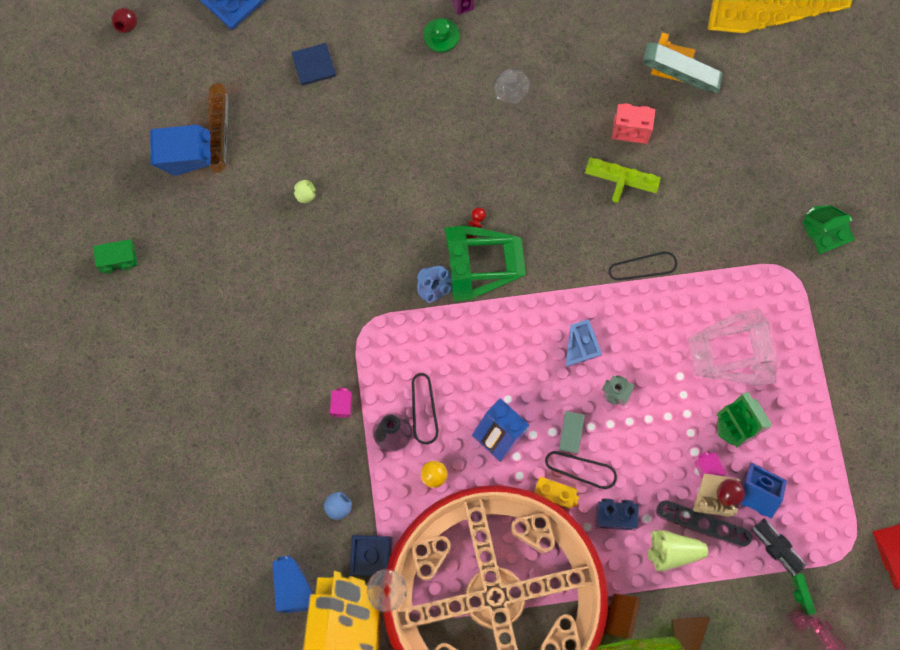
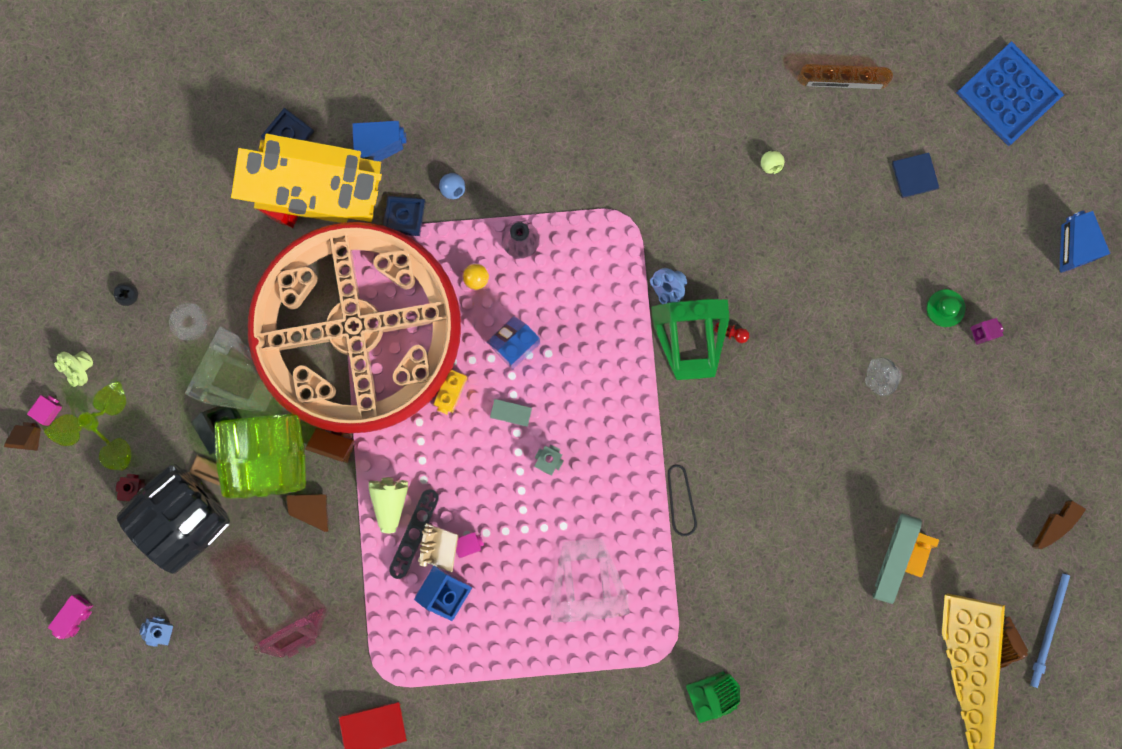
camera: 90 degrees right, 10 degrees up
blue slope [150,125,211,175] -> none
dark pink brick [330,388,352,418] -> none
clear tile [367,569,407,612] -> none
black piece [412,373,439,445] -> none
black piece [545,451,617,489] -> none
medium blue wing [566,319,602,368] -> none
lime plate [585,157,661,203] -> none
dark blue brick [595,498,639,531] -> none
coral piece [611,103,656,144] -> none
green piece [716,392,772,448] -> none
dark red piece [716,479,745,506] -> none
black piece [751,518,806,577] -> none
green plate [791,573,816,616] -> none

